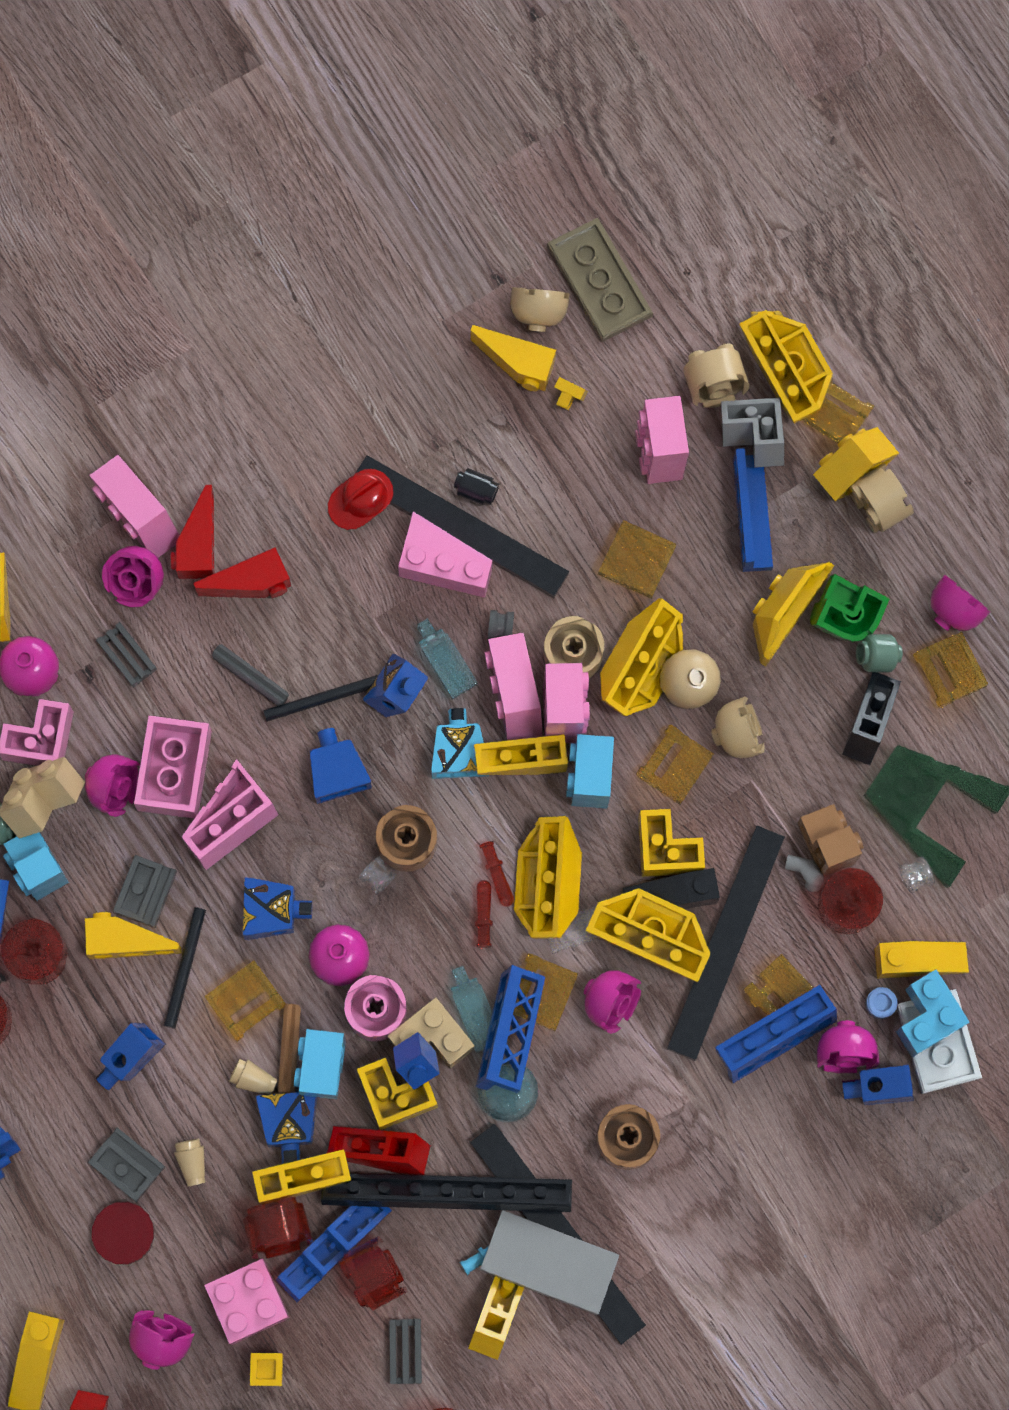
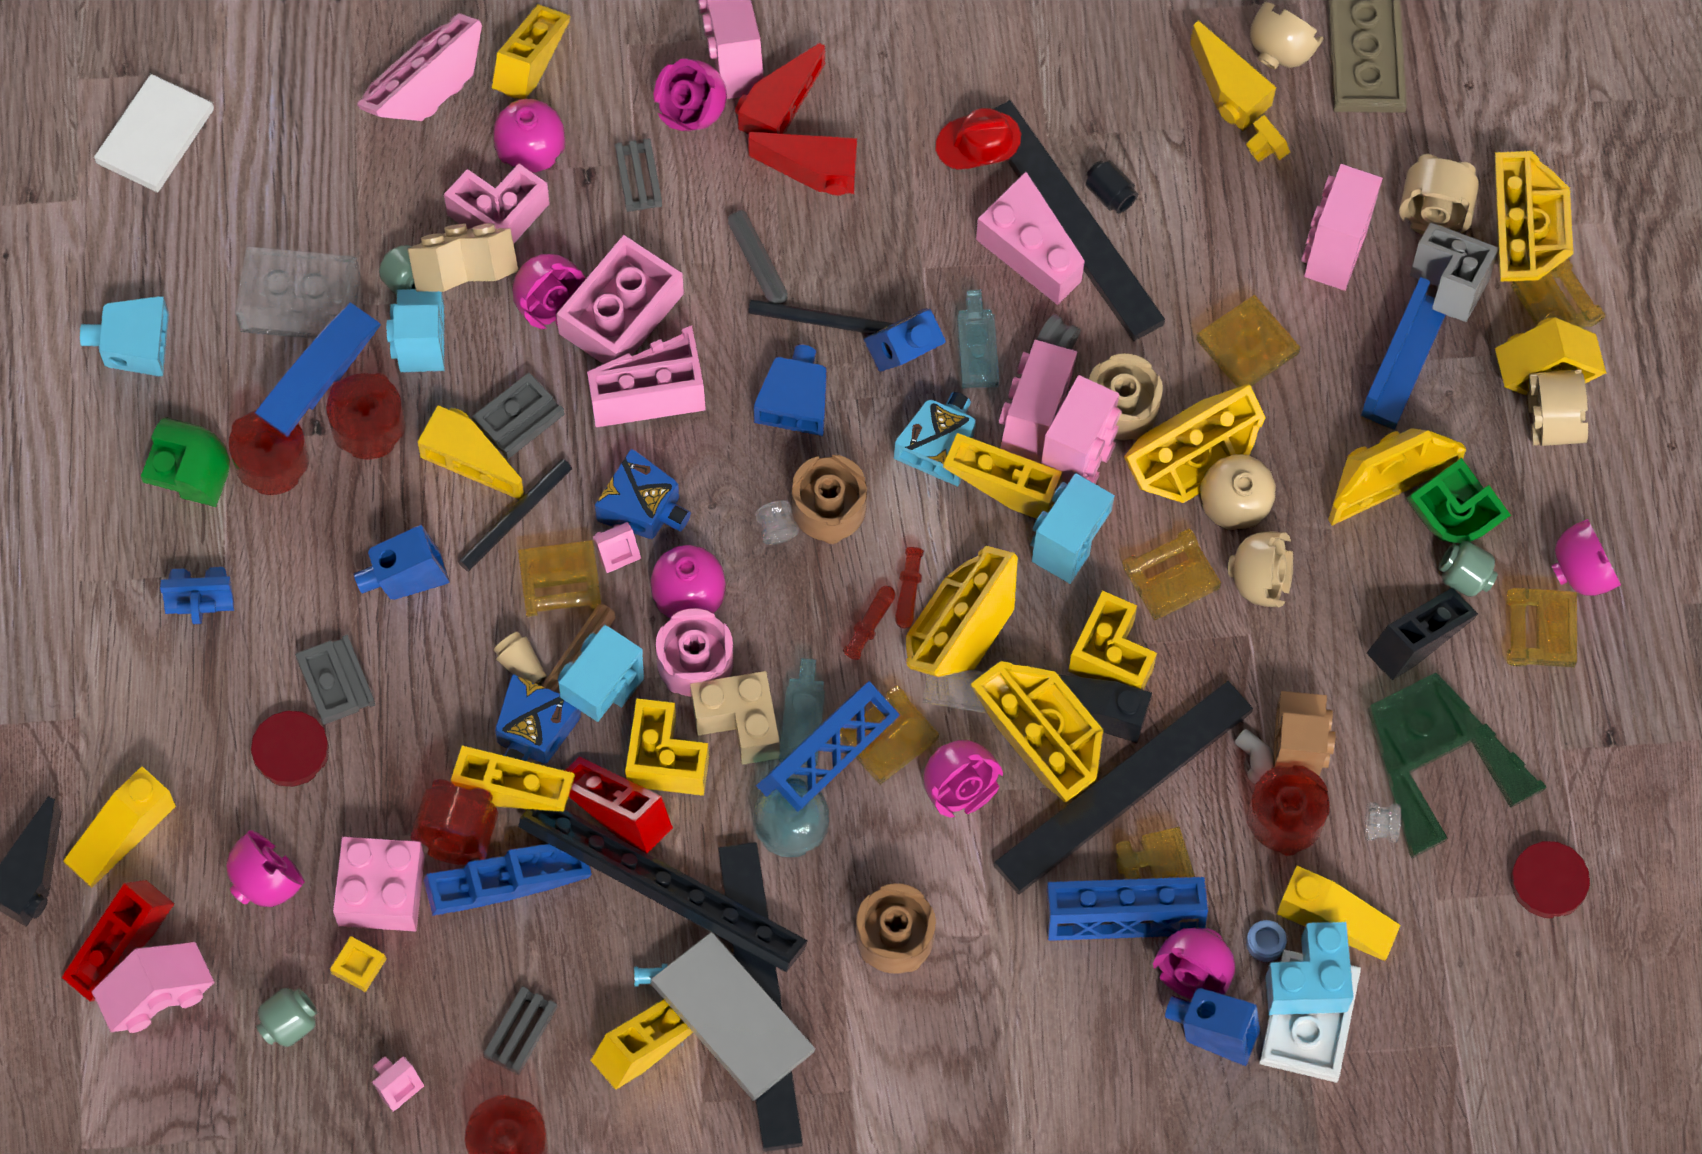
camera: 30 degrees right, 10 degrees down
tan cone [174,1138,205,1186] -> none
clear red brick [339,1236,407,1311] -> none
blue brick [393,1032,440,1090] -> none
none -> bright pink tile [593,522,641,573]

